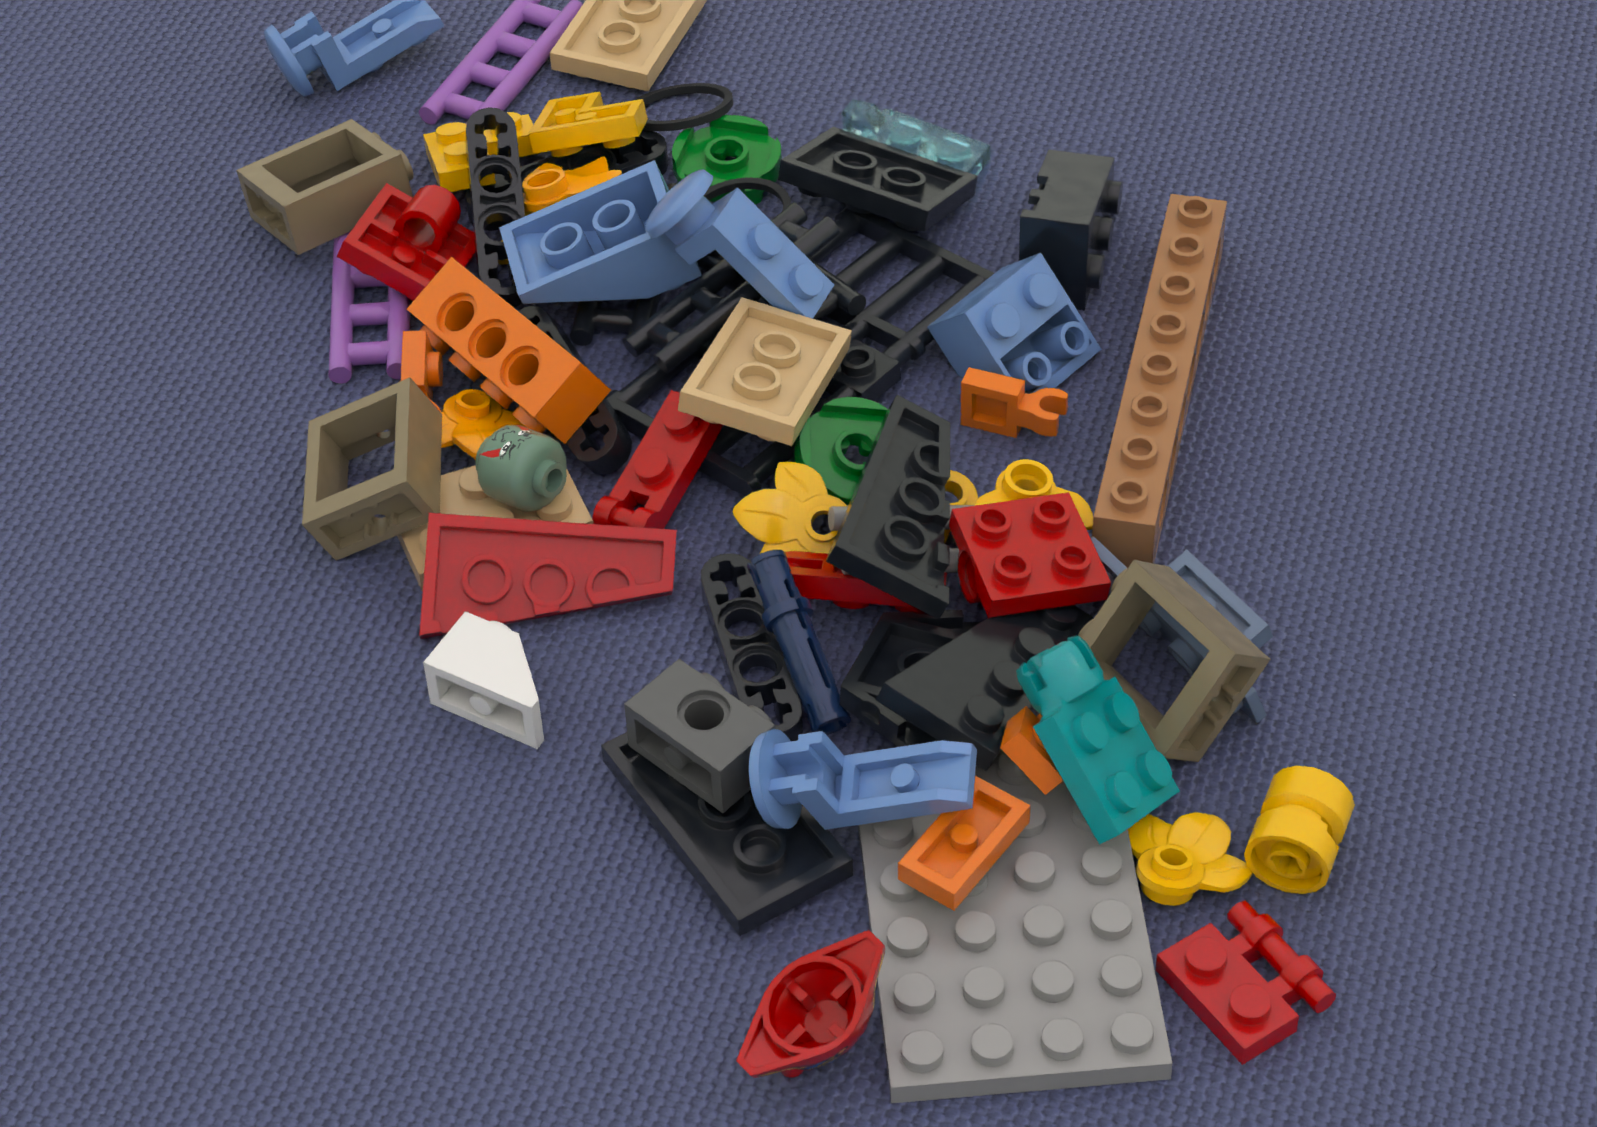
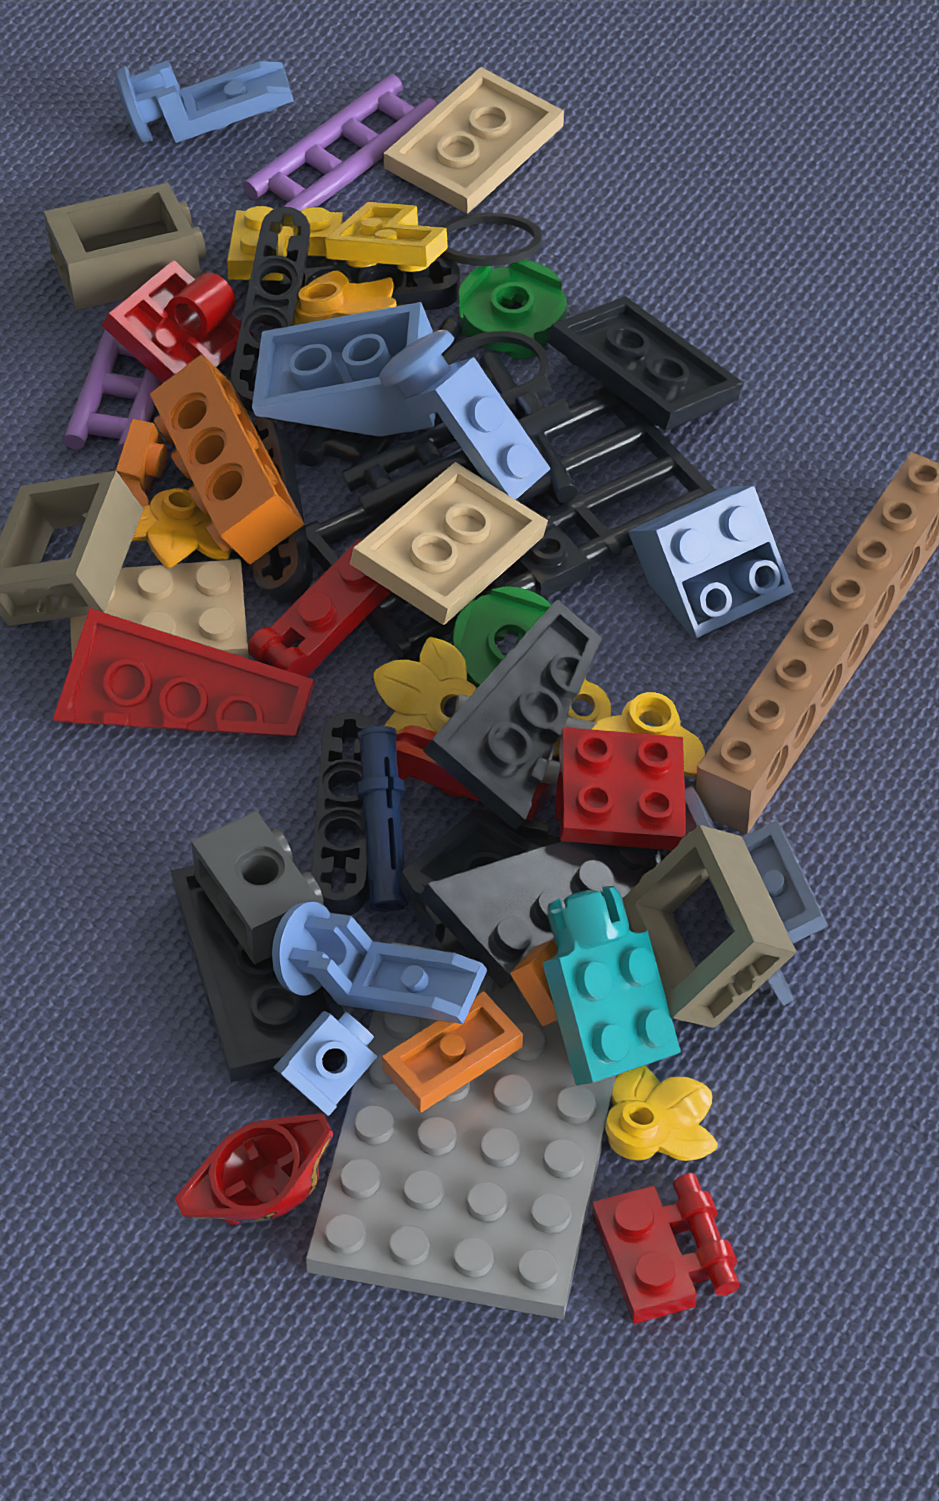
camera: 15 degrees right, 5 degrees up
white slope [423,611,544,749] -> none
sand green head [475,425,567,512] -> none
clear light blue hinge [842,99,991,175] -> none
orange plate [960,367,1068,438] -> none
black wedge [1019,149,1123,311] -> none
yellow wheel [1244,766,1355,894] -> none
none -> light blue brick [273,1011,378,1116]

